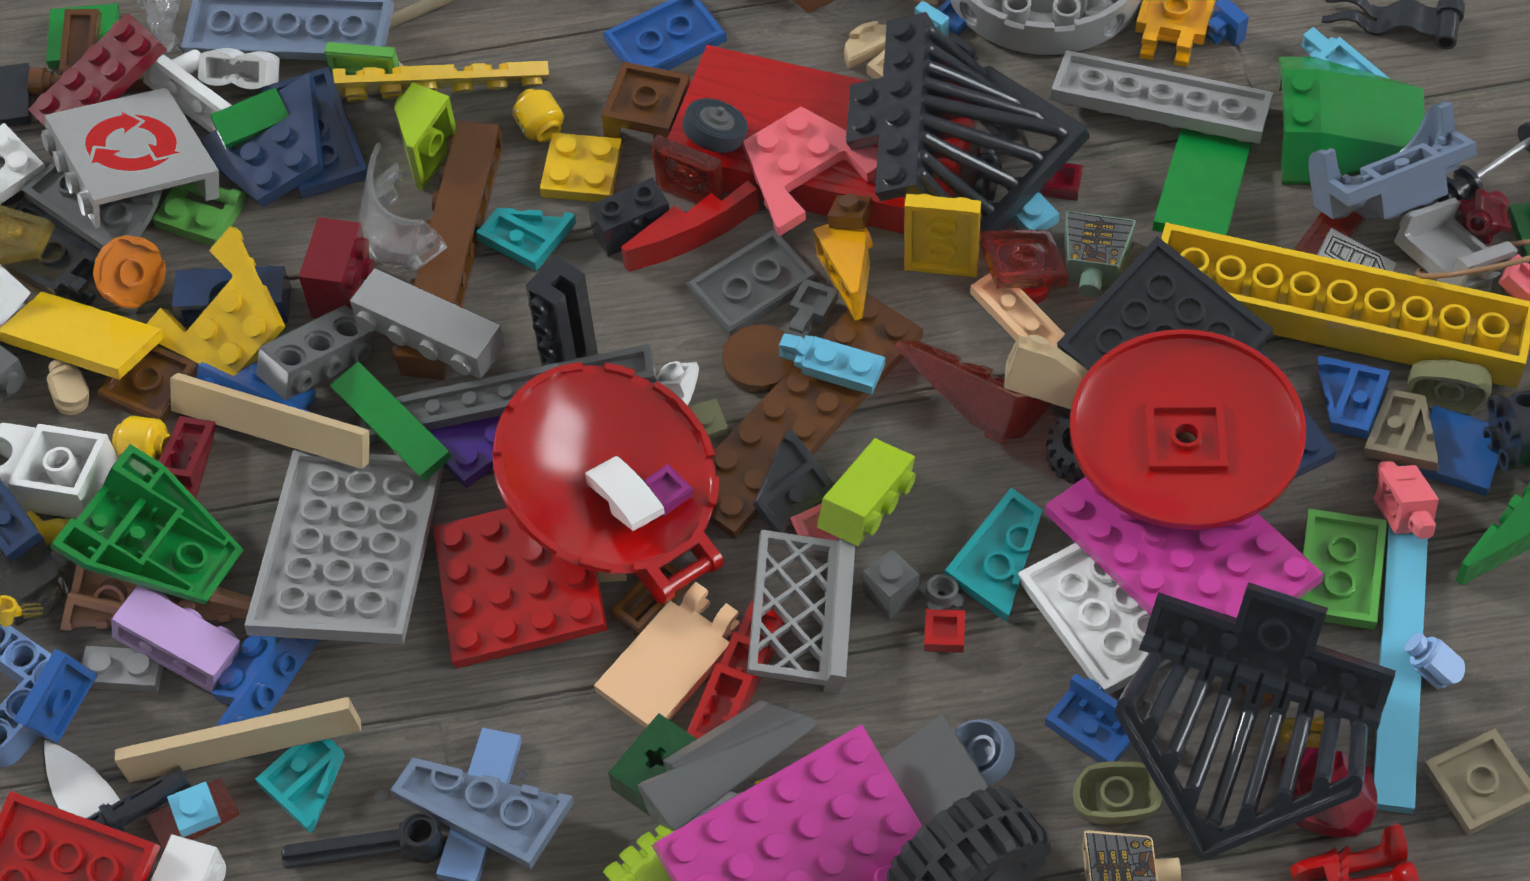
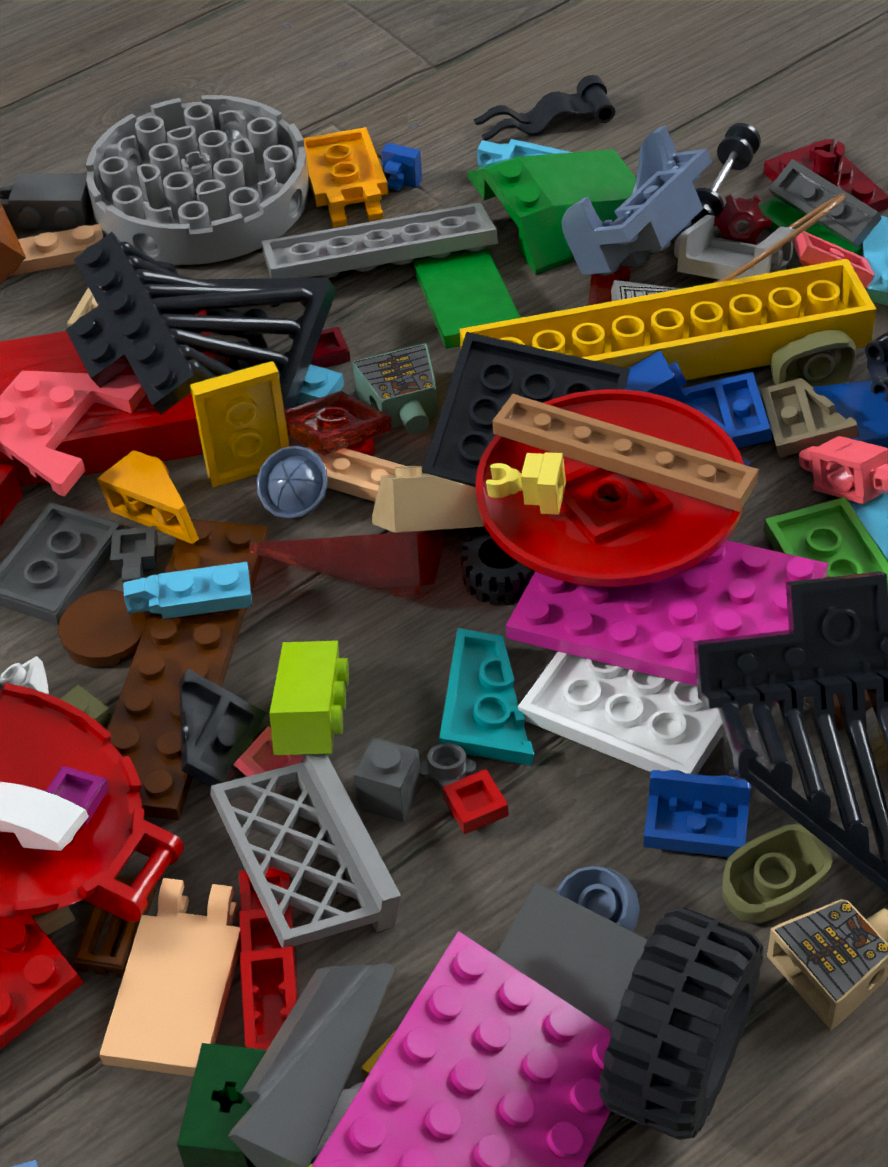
camera: 30 degrees left, 10 degrees down
reddish brown plate [827,194,874,229] -> none
tan tile [844,21,886,69] -> none
none -> sand blue hat [257,446,328,519]
none -> light yellow piece [486,452,566,515]
none -> medium nougat plate [492,394,759,512]
none -> blue brick [626,350,688,404]

